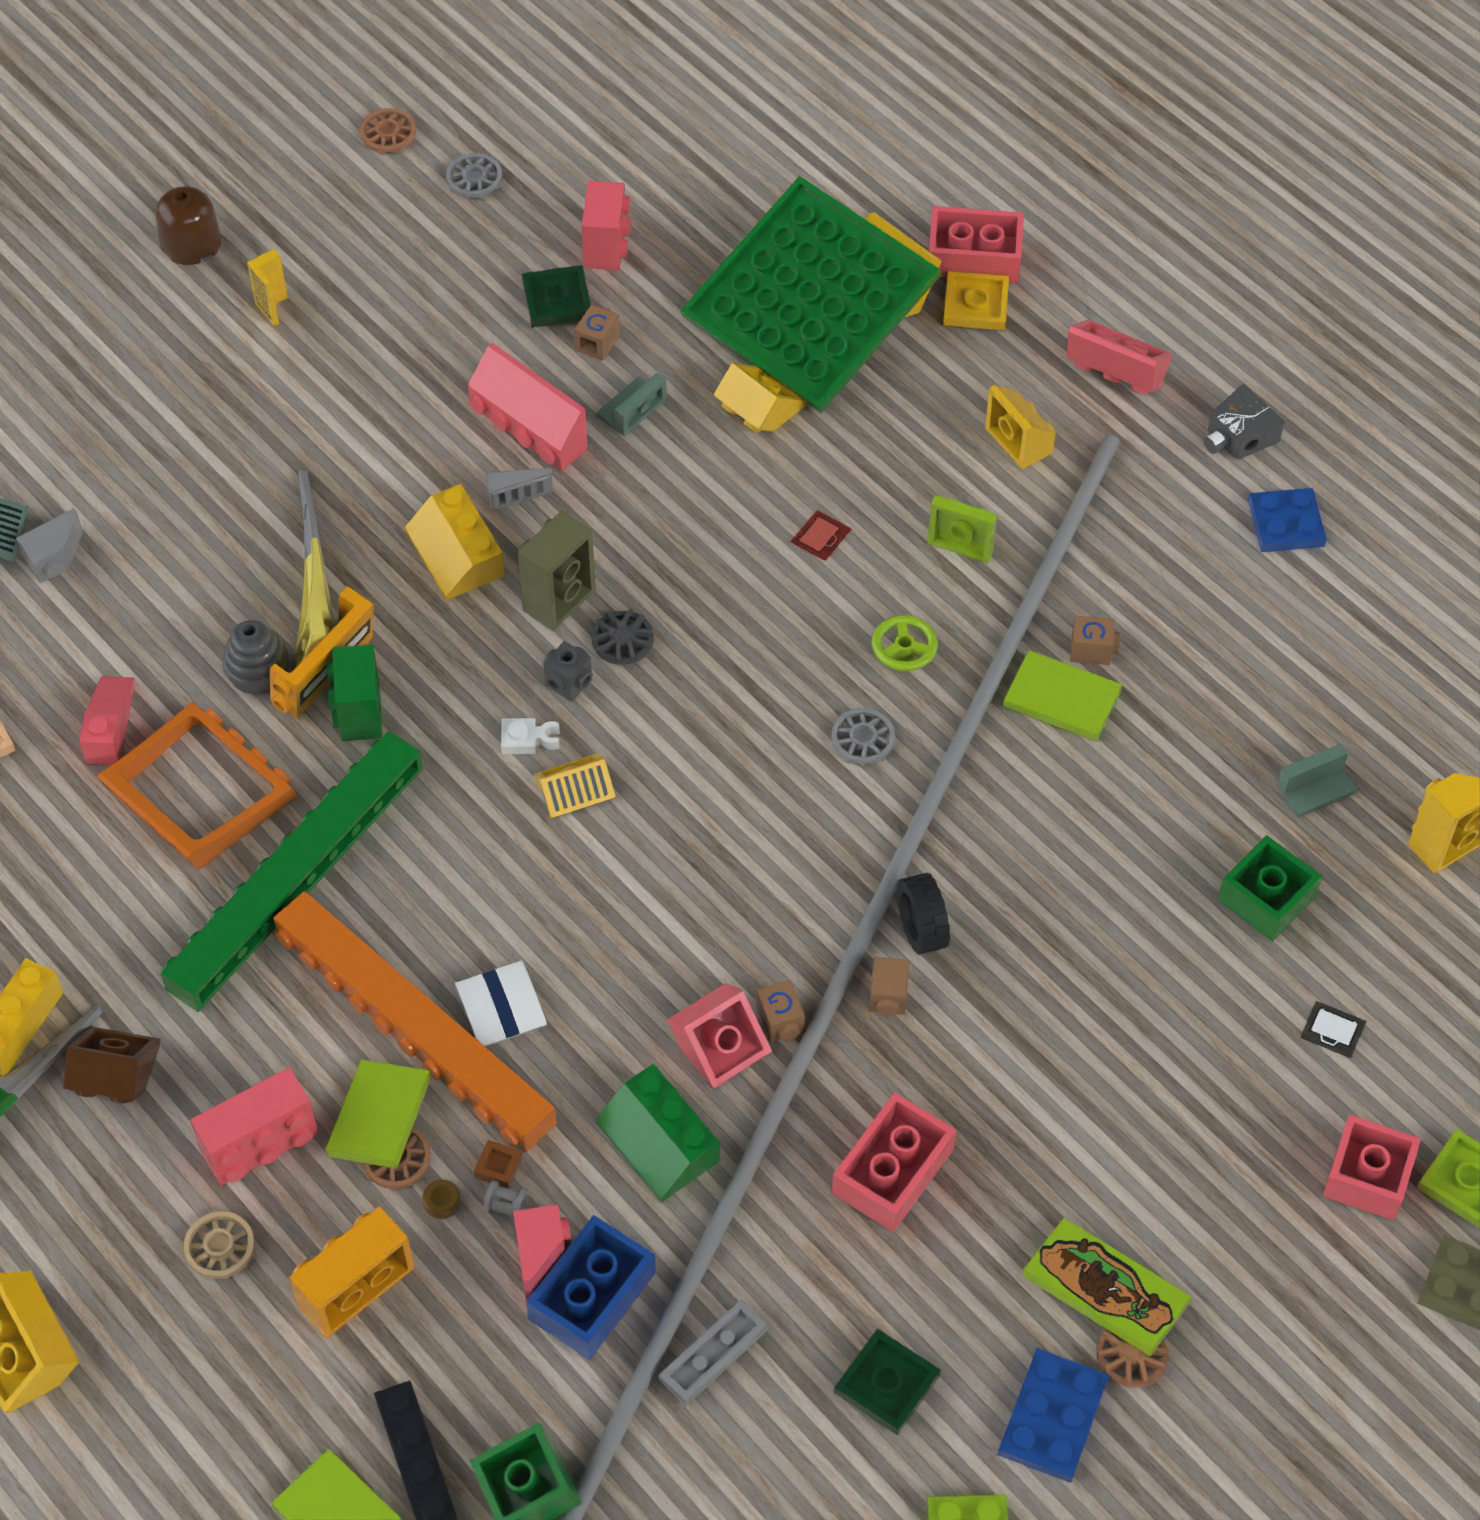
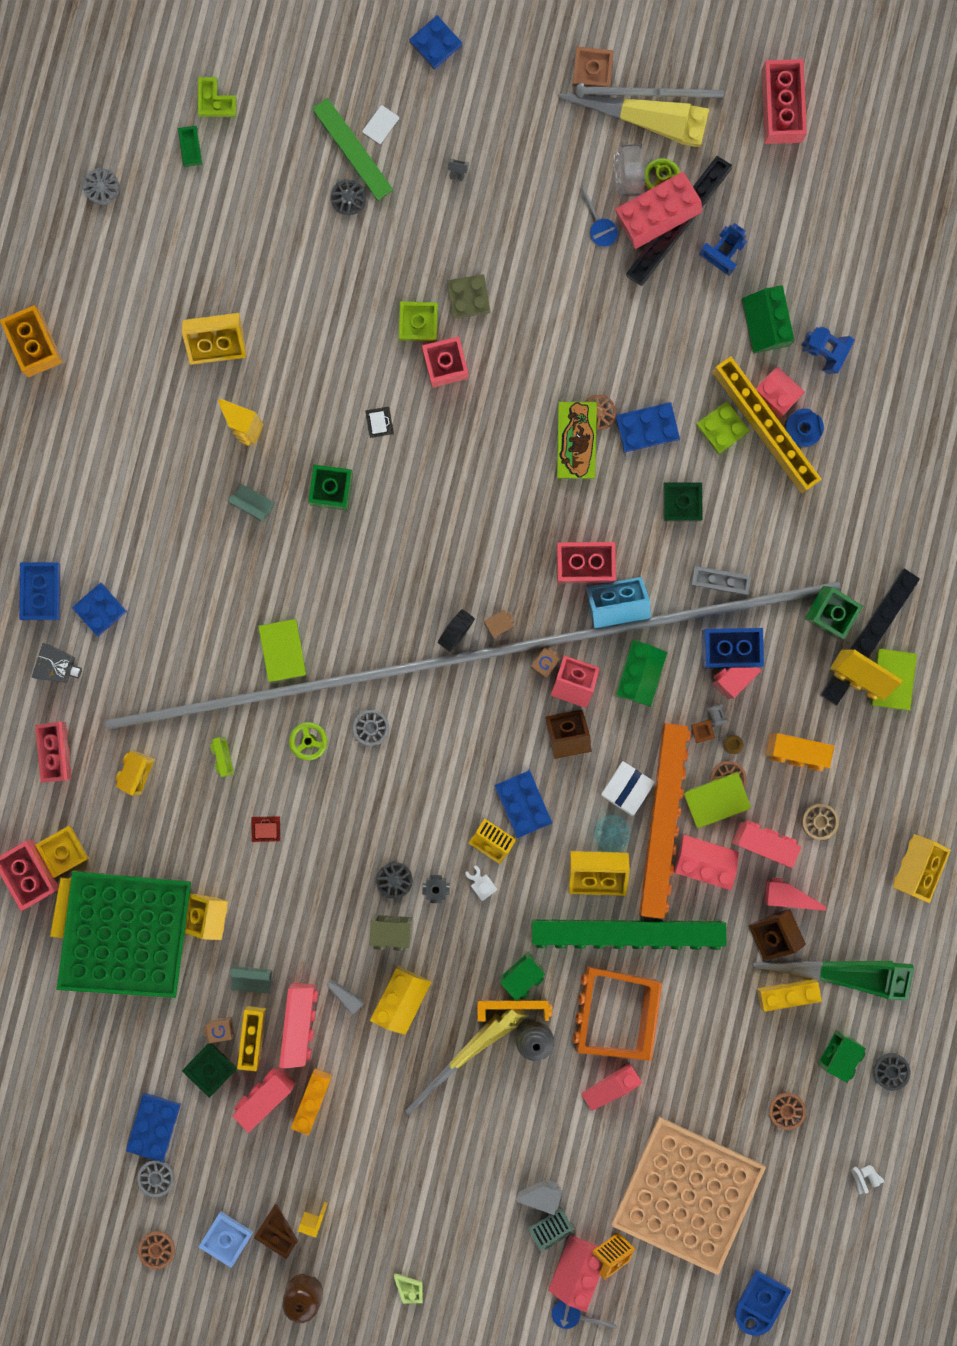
camera: 130 degrees left, 30 degrees up
coral brick [581,181,631,270] -> none
medium nougat brick [1070,615,1120,665] -> none
none -> blue plate [19,562,60,620]
none -> blue plate [126,1093,181,1162]
none -> light blue plate [199,1211,253,1268]
none -> coral brick [232,1067,296,1133]
none -> yellow brick [237,1006,267,1071]
none -> reddish brown wing [254,1204,298,1259]
none -> light orange brick [291,1068,333,1136]
none -> yellowish green piece [394,1273,423,1304]
none -> blue plate [495,770,552,838]
none -> reddish brown slope [545,709,592,759]
none -> yellow slope [569,851,630,896]
none -> medium azure slope [586,577,651,628]
none -> clear light blue wheel [594,815,630,851]
none -> coral slope [673,835,739,890]
none -> coral slope [764,877,826,911]
none -> yellow slope [830,650,903,701]

